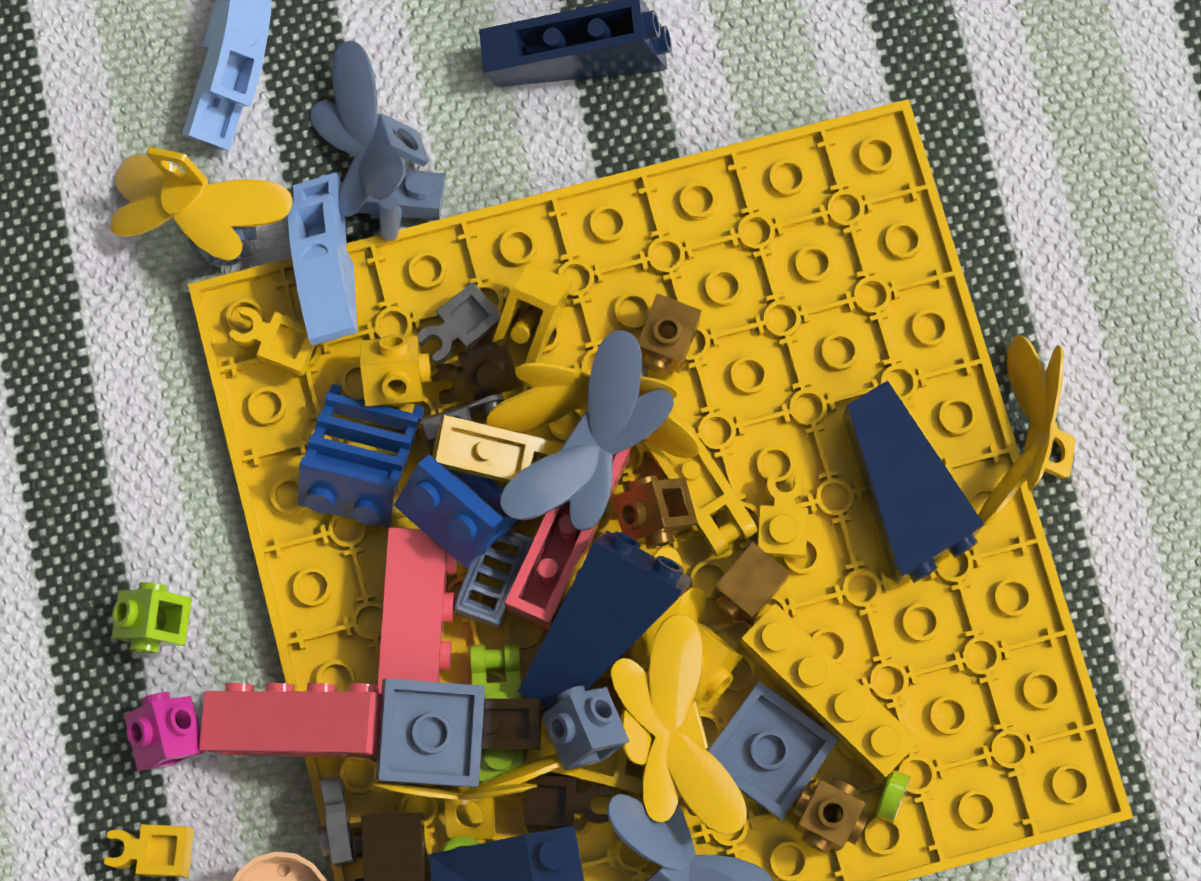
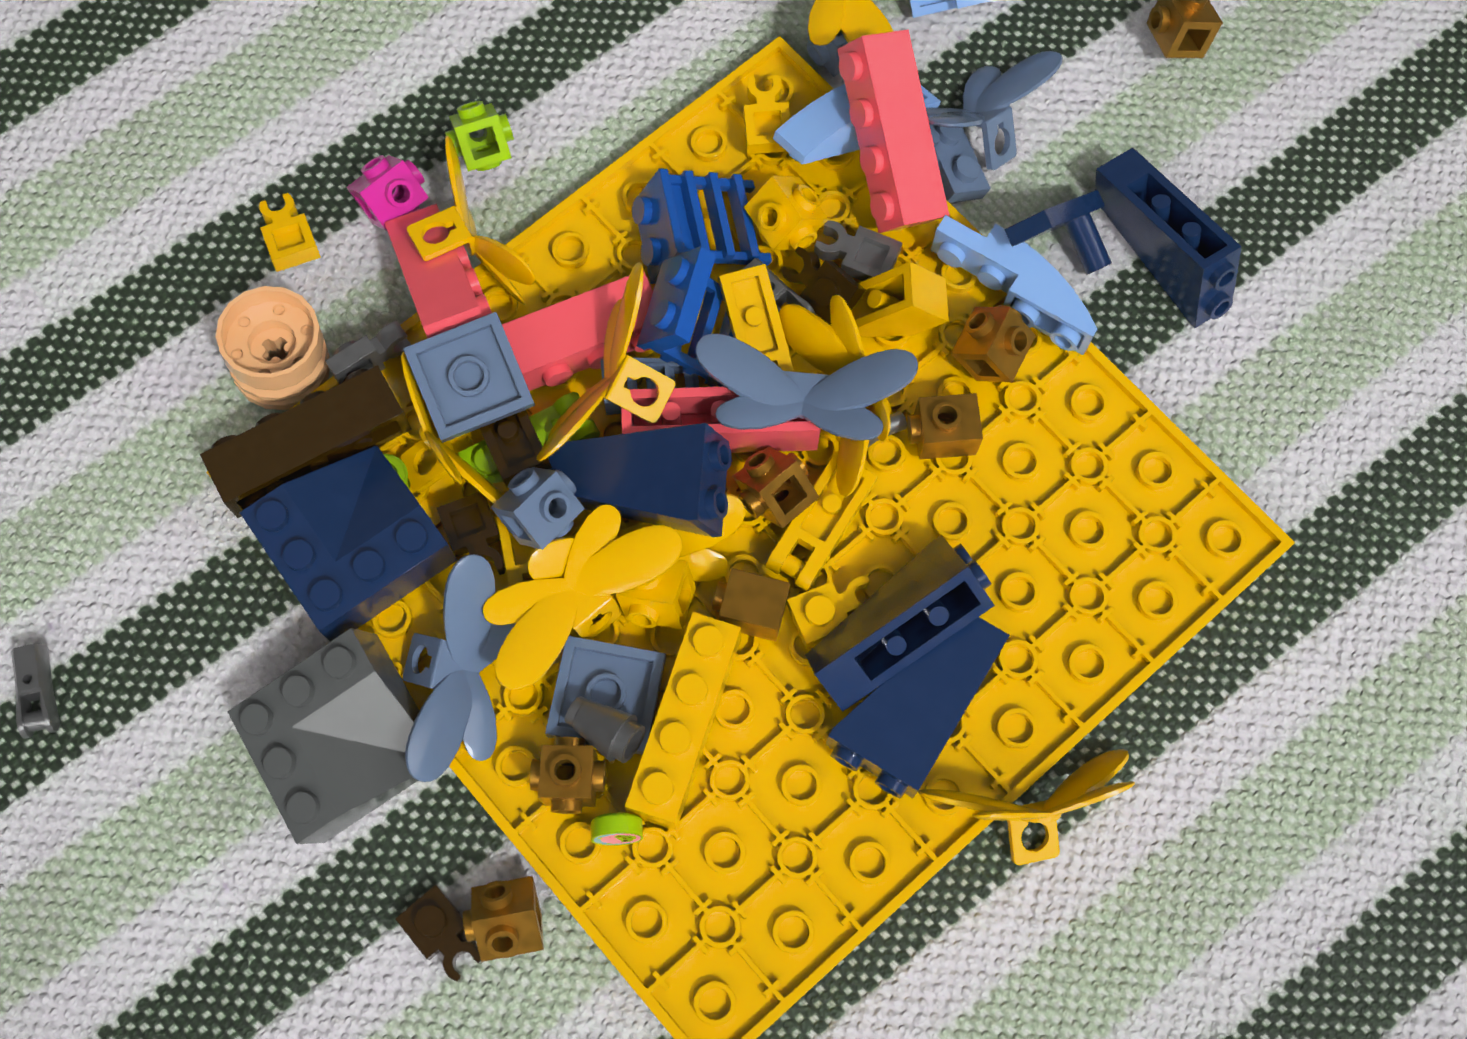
camera: 65 degrees right, 5 degrees down
none -> yellow piece [407,136,536,305]
none -> yellow piece [537,262,675,461]
none -> flat silver cone [565,696,645,763]
none -> slope [805,535,995,712]
none -> coral brick [837,29,950,233]
none -> light blue slope [931,215,1097,355]
none -> pearl gold brick [951,305,1036,383]
none -> dark blue piece [1004,190,1112,275]

